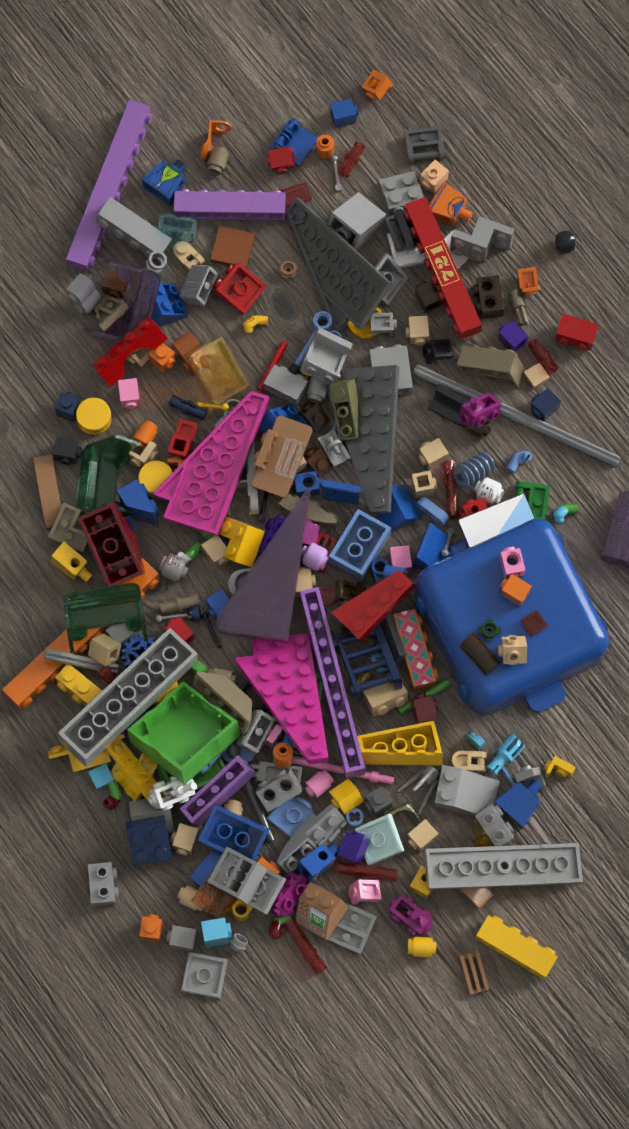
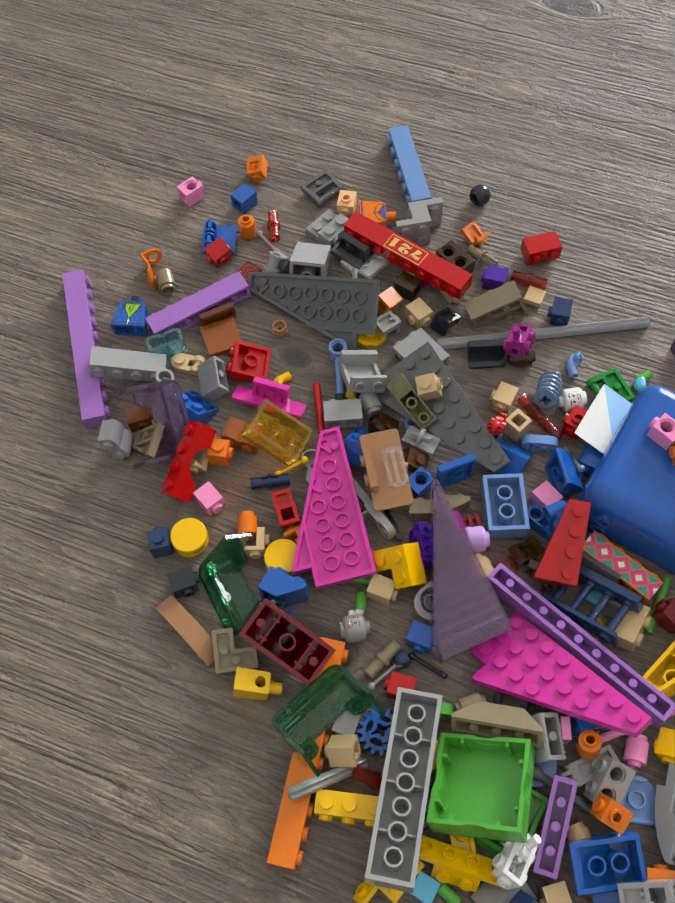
camera: 30 degrees left, 10 degrees down
none -> bright pink brick [177,176,205,207]
none -> reddish brown plate [199,302,236,326]
none -> dark pink bracket [232,376,307,419]
none -> light grey piece [263,251,290,273]
none -> brick [378,286,403,315]
none -> medium blue brick [386,125,431,206]
none -> tan brick [415,372,443,401]
none -> red piece [487,412,507,436]
none -> orange brick [590,792,634,835]

